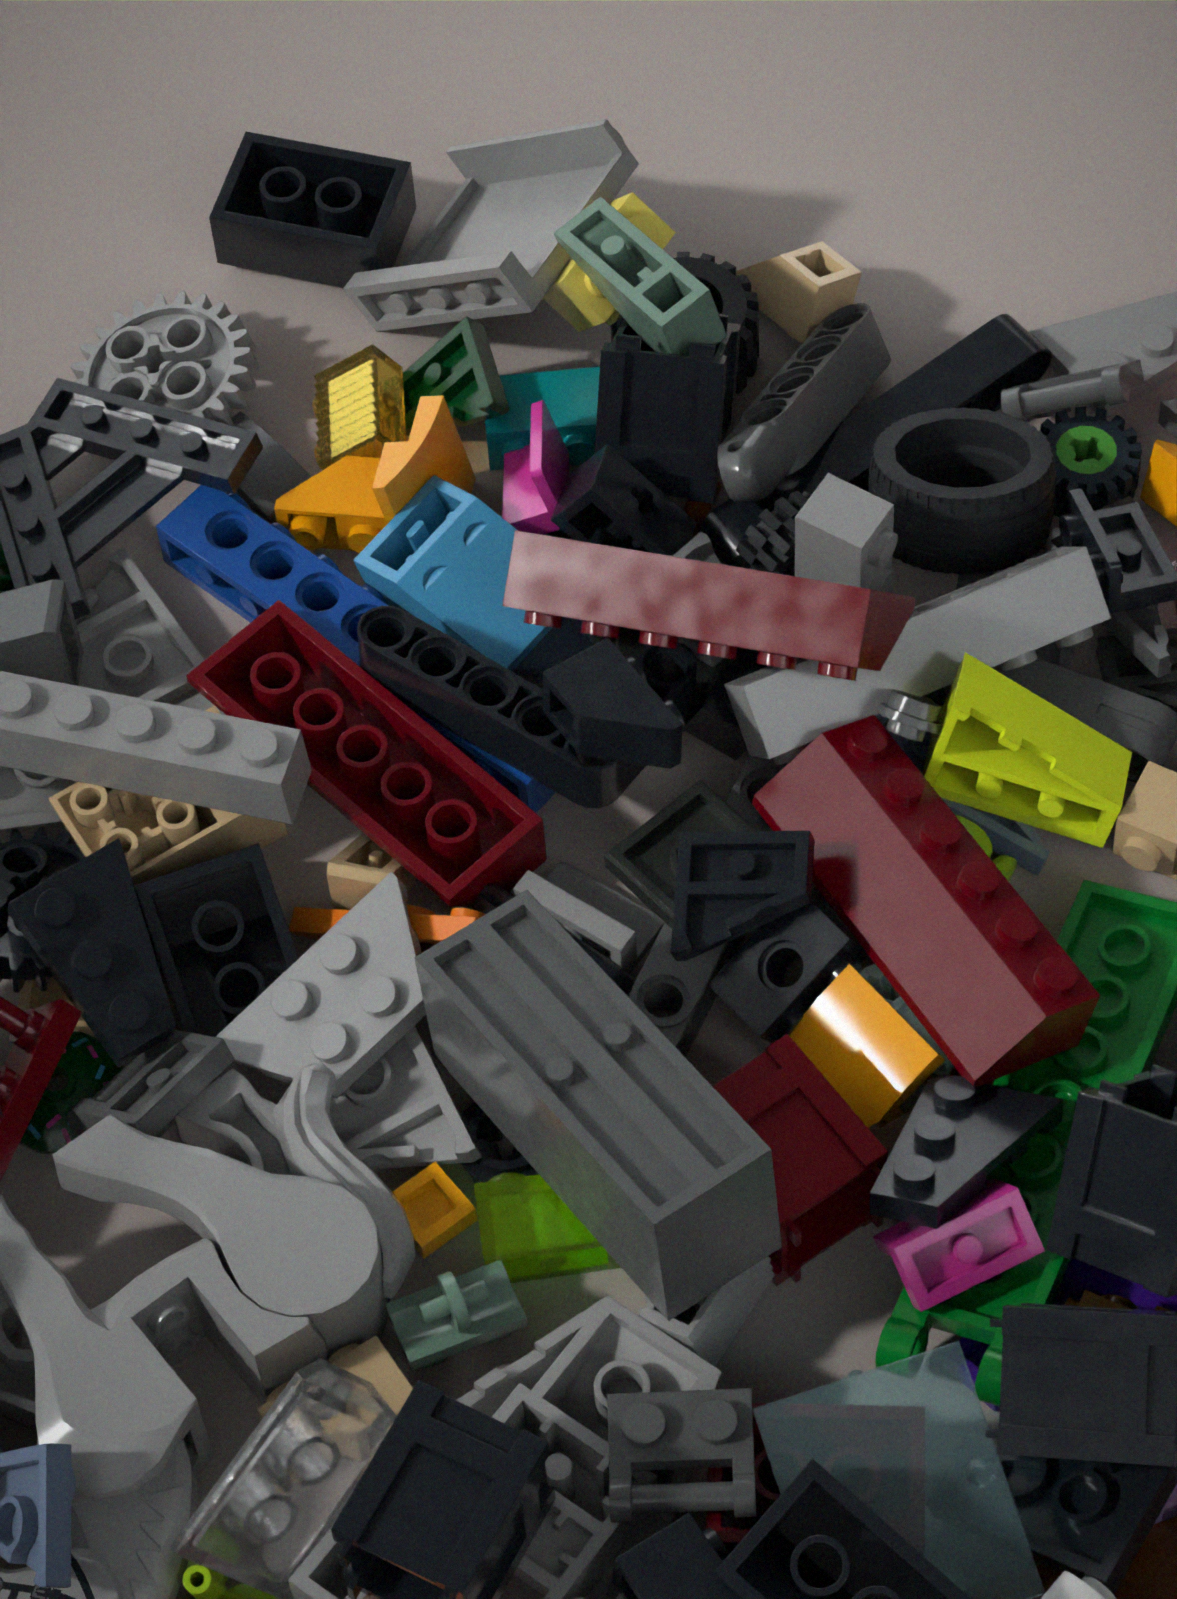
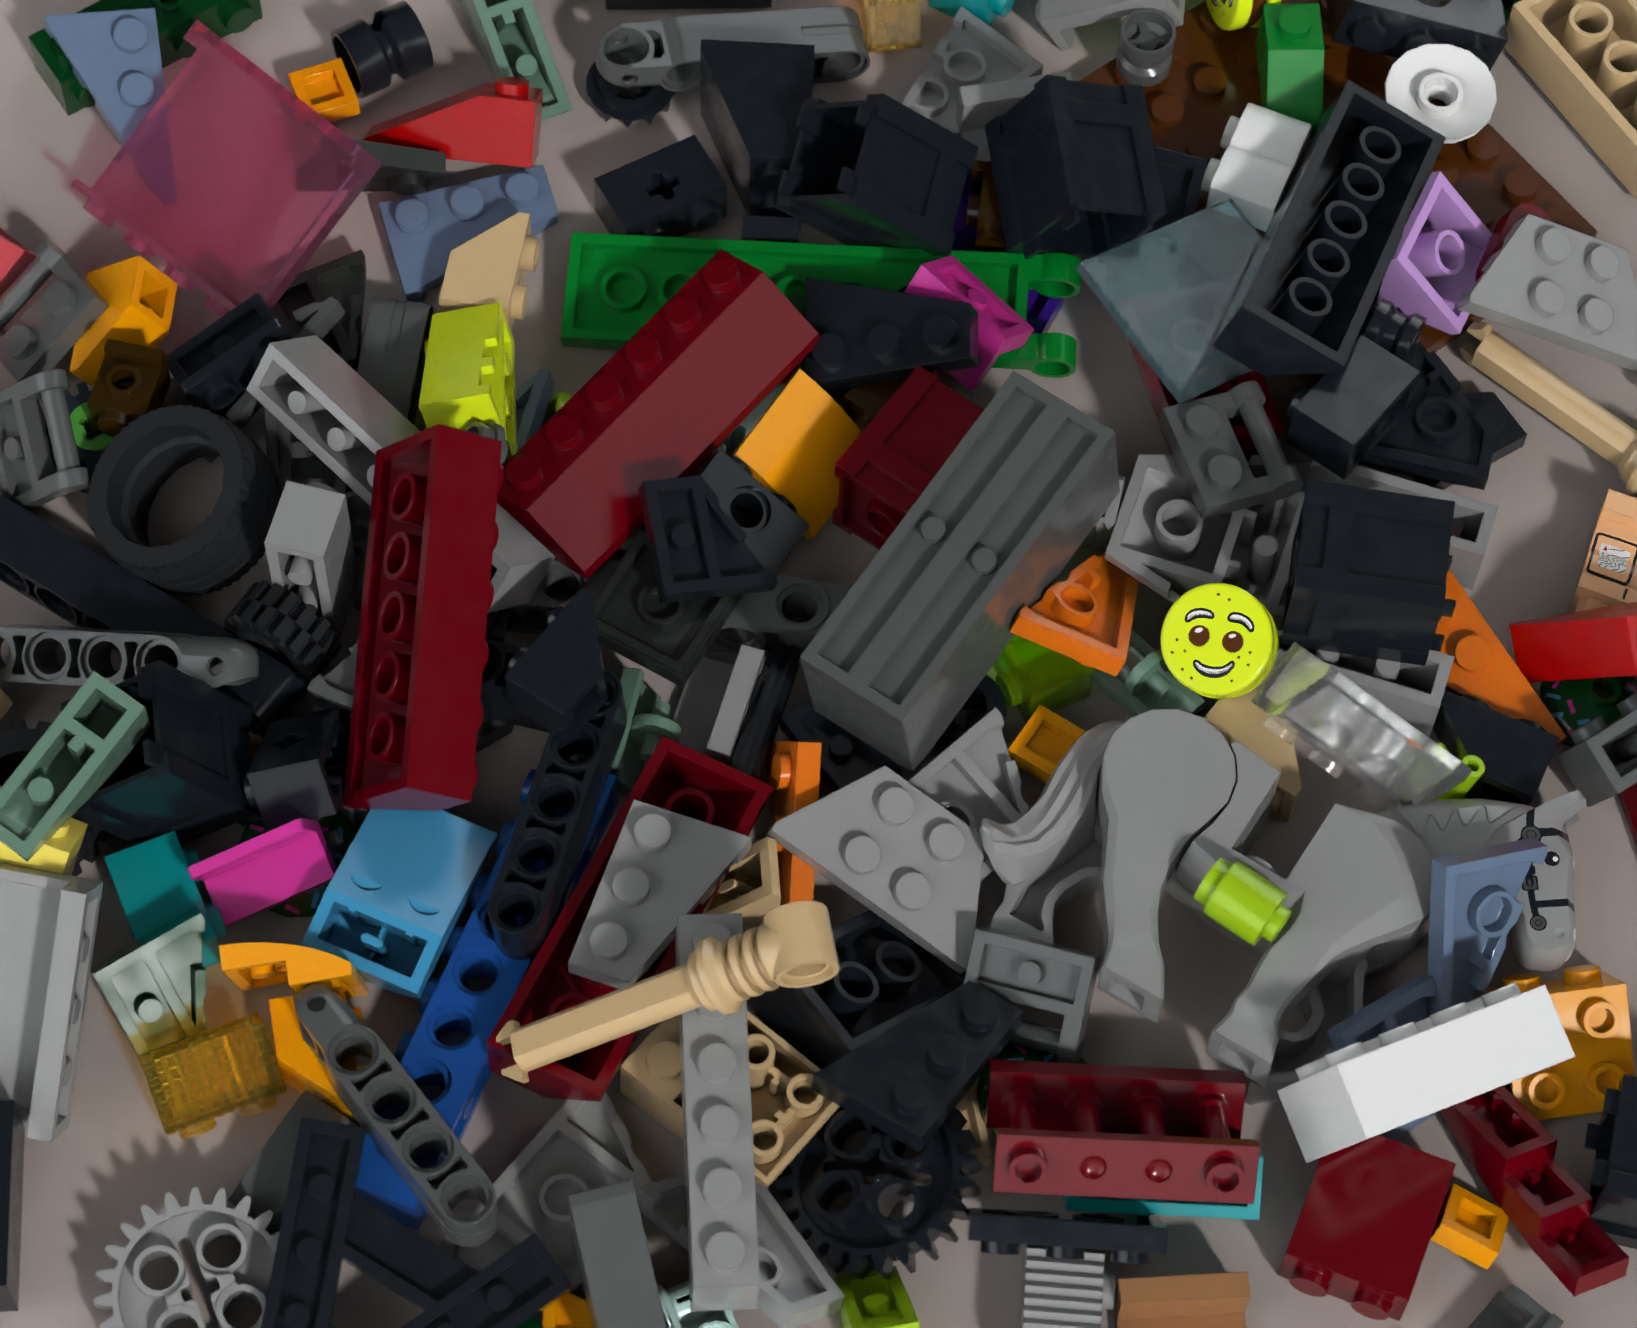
camera: 115 degrees left, 5 degrees up
none -> dark brown brick [87,338,171,437]
none -> dark grey piece [293,982,499,1247]
none -> tan piece [496,900,840,1084]
none -> light grey wing [568,799,752,989]
none -> sand green hips [576,668,683,793]
none -> orange wing [1009,551,1139,677]
none -> neon yellow head [1160,583,1279,699]
none -> lime brick [1193,857,1292,946]

